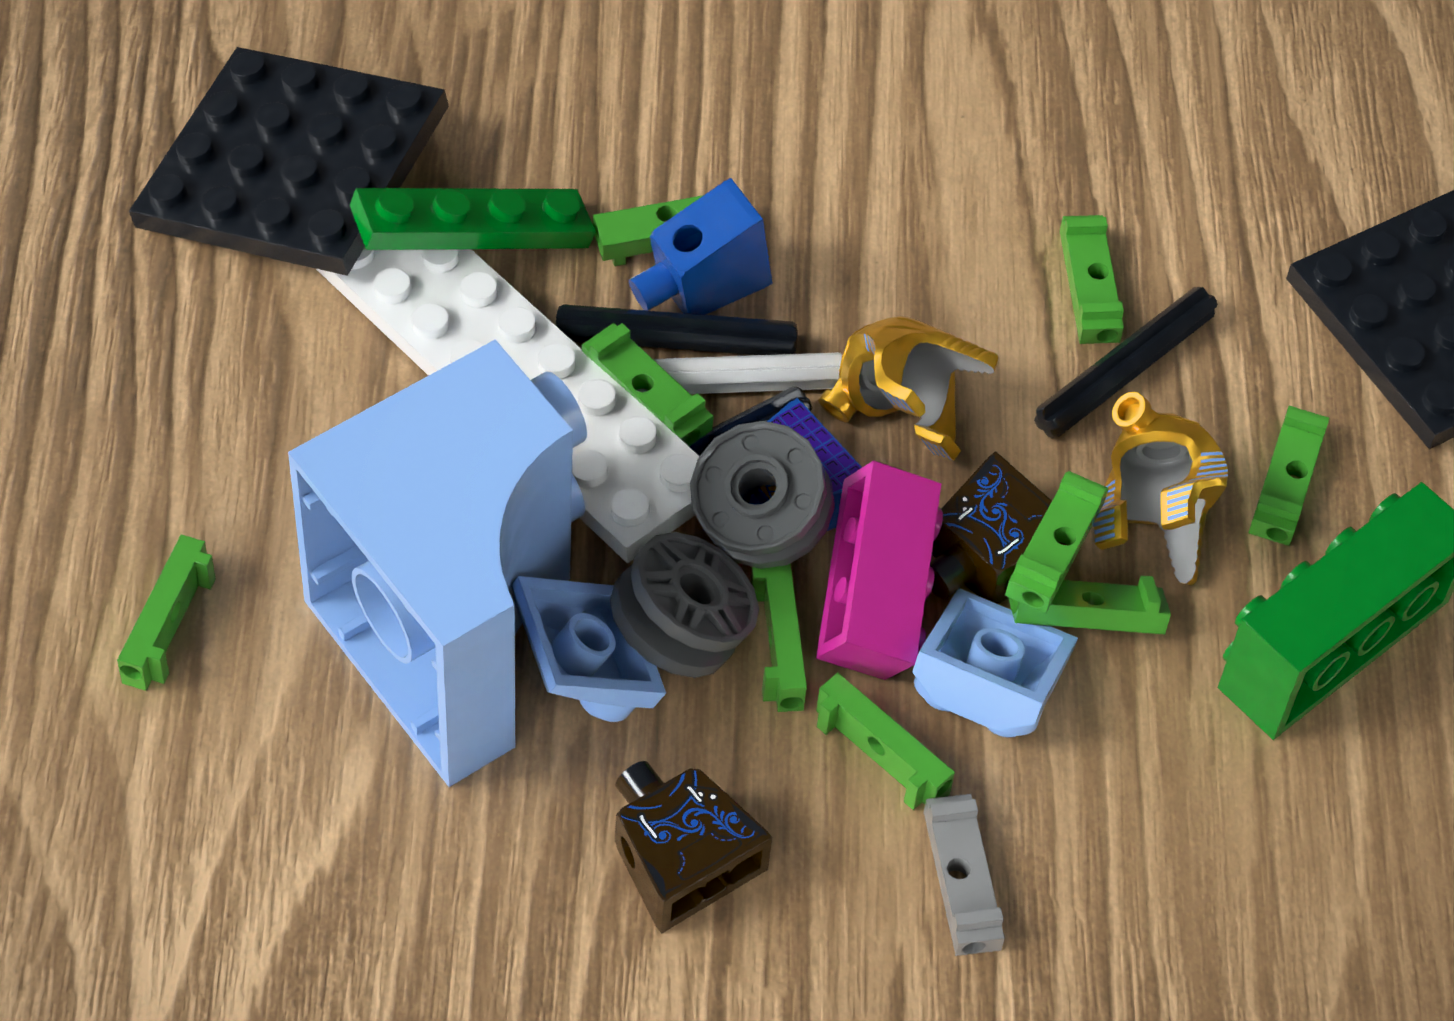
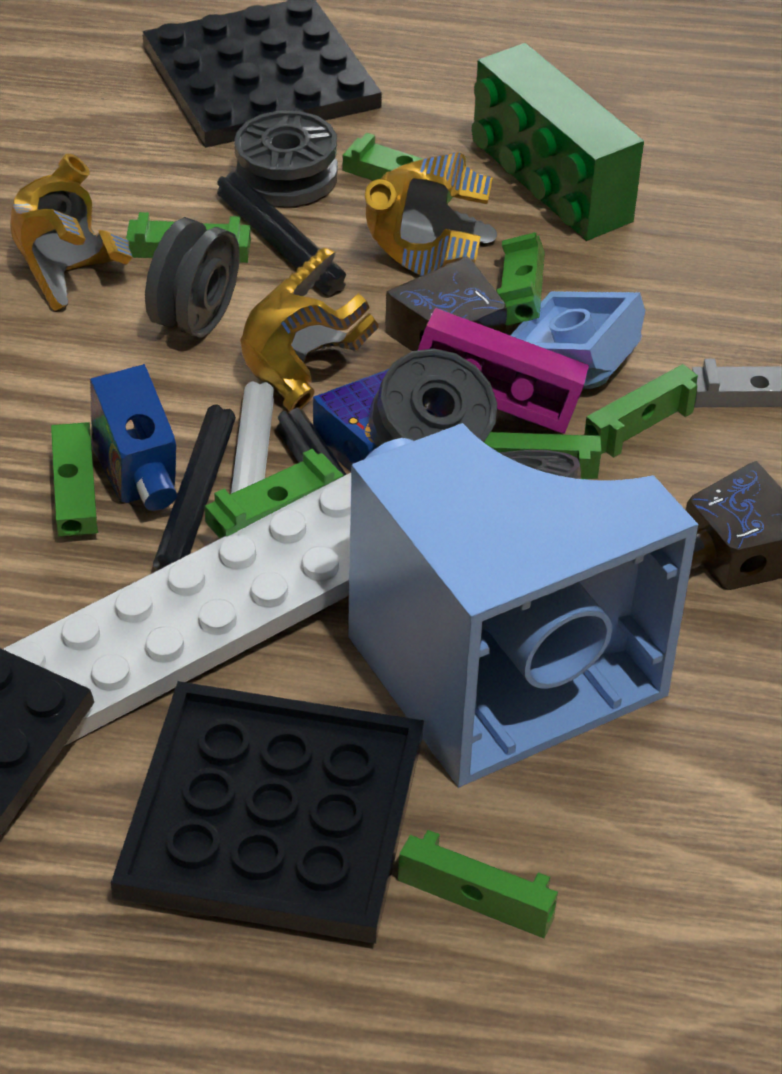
camera: 80 degrees left, 10 degrees down
green plate [349,188,596,250] -> none
bright green piece [1005,471,1109,614] -> none
none -> piece [10,153,133,311]
none -> black plate [111,681,424,944]
none -> dark grey wheel [145,217,240,338]
none -> dark grey wheel [234,110,338,207]

